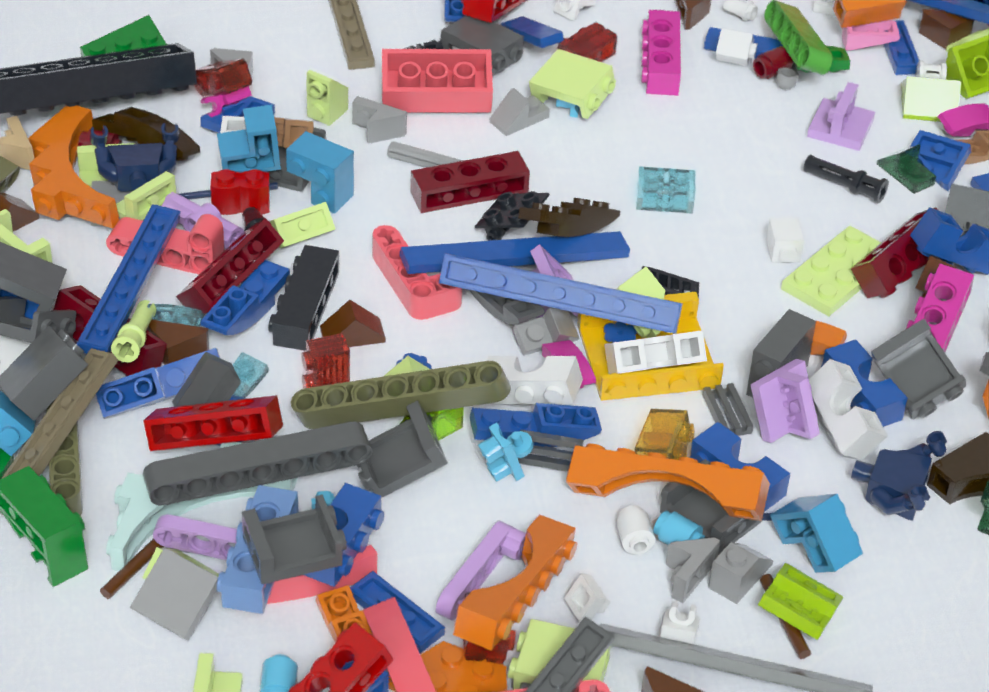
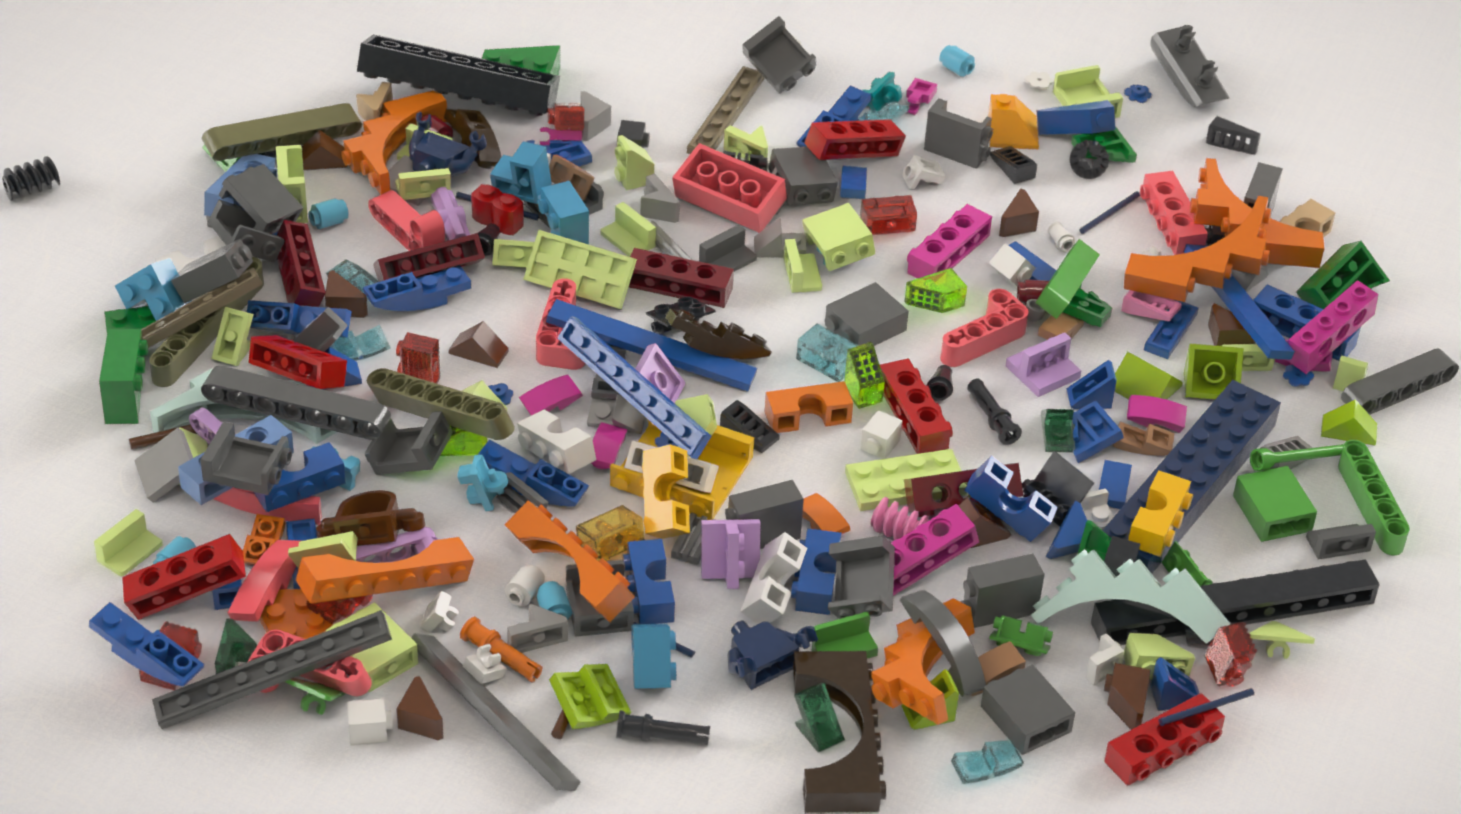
camera: 35 degrees right, 0 degrees up
blue tile [77,204,181,354] -> none
yellowish green pin [111,300,156,362] -> none
black brick [268,245,339,351] -> none
light grey slope [709,542,773,604] -> none
white bush [916,60,947,80] -> none
none -> yellowish green slope [211,307,254,366]
none -> yellowish green panel [288,531,357,568]
none -> medium azure brick [308,198,349,229]
none -> reddish brown piece [316,490,426,546]
none -> orange pin [460,616,543,682]
none -> dark pink slope [519,374,583,416]
none -> yellowish green plate [523,230,637,310]
none -> yellowish green panel [600,202,656,257]
none -> black pin [616,710,710,746]
none -> black brick [617,120,650,149]
none -> yellow arch [642,445,690,539]
none -> dark grey panel [699,224,757,272]
none -> yellowish green slope [724,125,768,161]
none -> orange arch [764,381,853,433]
none -> yellowish green panel [784,239,822,293]
none -> bright green panel [812,612,878,659]
none -> dark grey brick [825,282,909,354]
none -> clear neon green slope [844,342,885,409]
none -> bright pink piece [870,497,928,551]
none -> red brick [877,358,953,454]
none -> clear neon green slope [904,268,967,313]
none -> black cone [927,365,953,401]
none -> coral beam [940,289,1029,367]
none -> medium nougat slope [1038,312,1084,340]
none -> blue slope [1066,360,1117,409]

